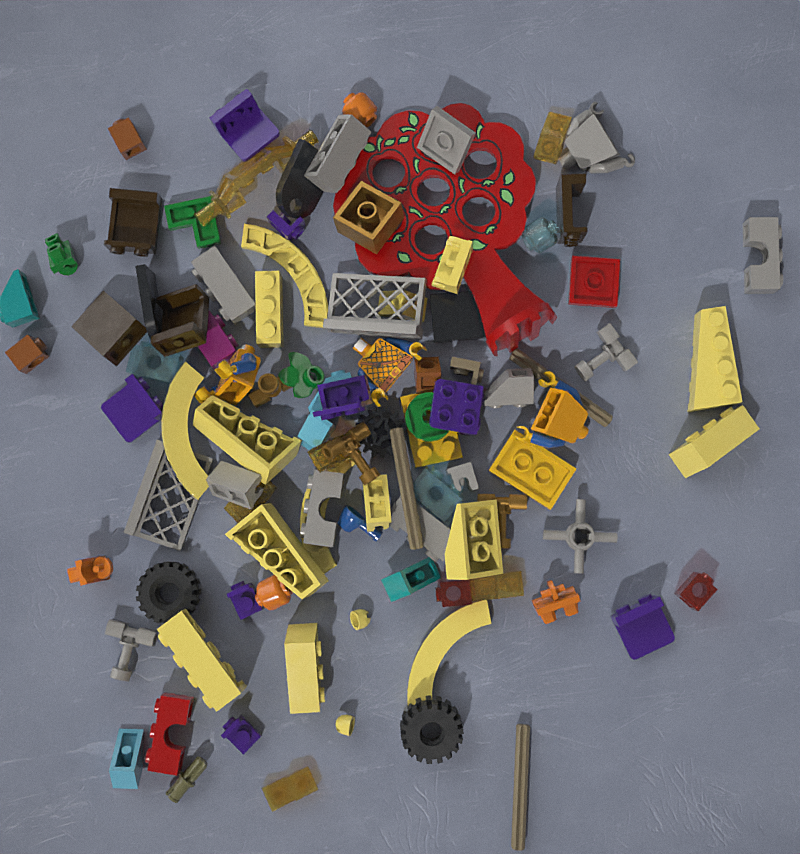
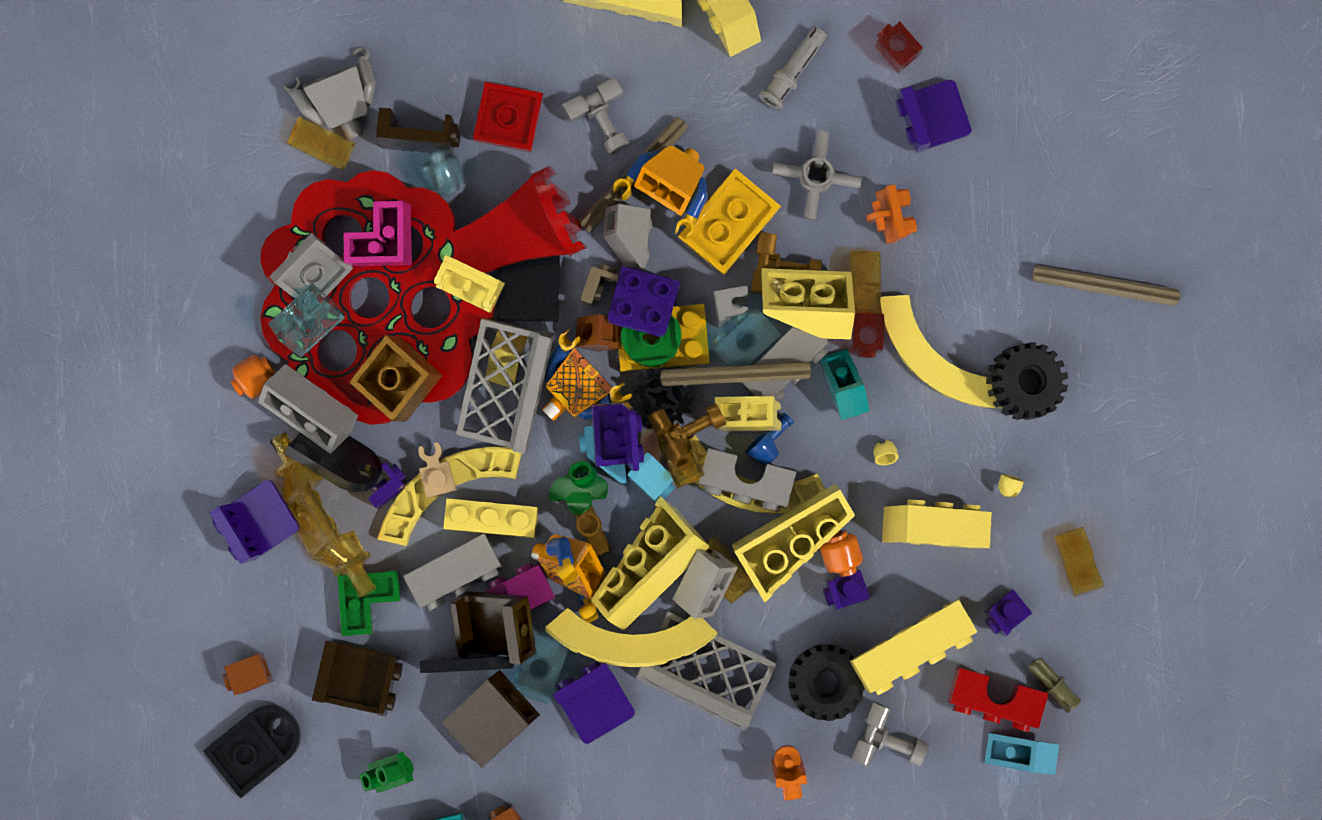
camera: 85 degrees left, 0 degrees up
none -> black tile [203,705,301,798]
none -> clear light blue brick [268,283,345,358]
none -> dark pink brick [344,201,412,266]
none -> tan plate [418,442,457,498]
none -> light grey pin [759,26,828,111]

